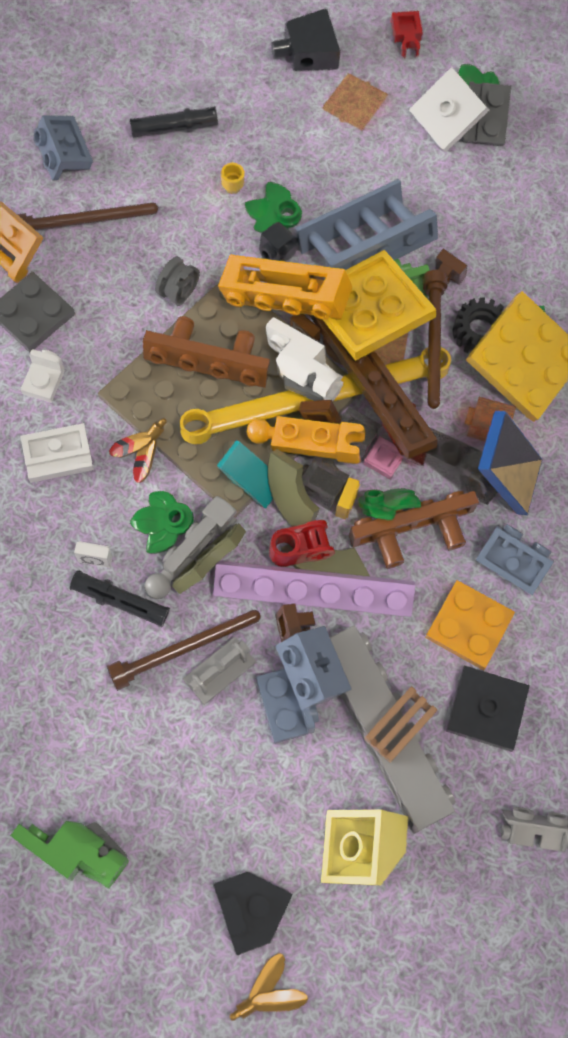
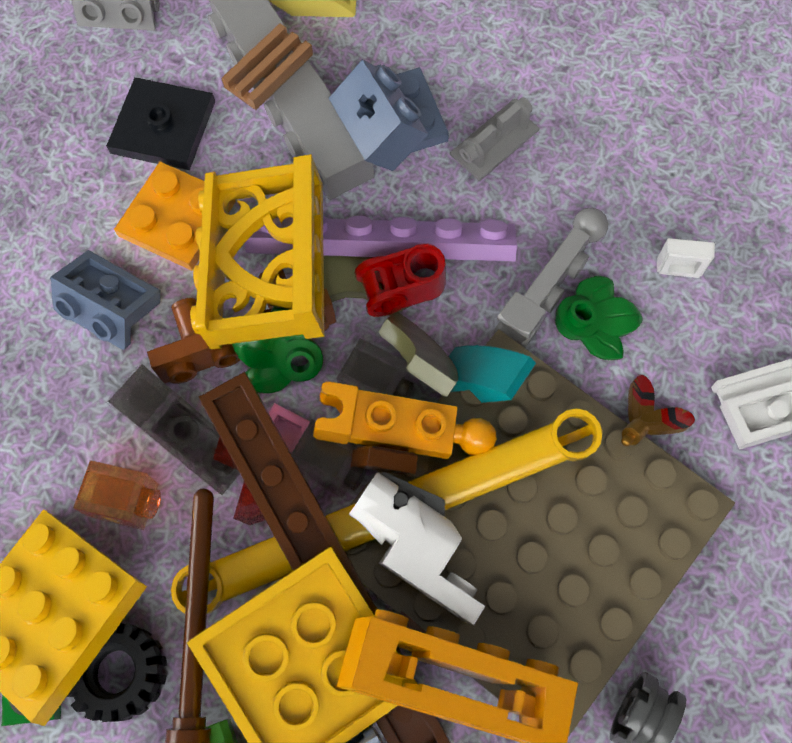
camera: 175 degrees left, 0 degrees up
black pin [70,570,170,628] -> none
reddish brown piece [107,610,261,691] -> none
dark orange plate [143,316,270,388] -> none
olive tile [172,523,246,594] -> none
reddish brown tile [275,603,316,642] -> none
yellow tile [335,477,360,520] -> none
tile [478,411,542,515] -> none
none -> yellow fence [190,154,324,350]

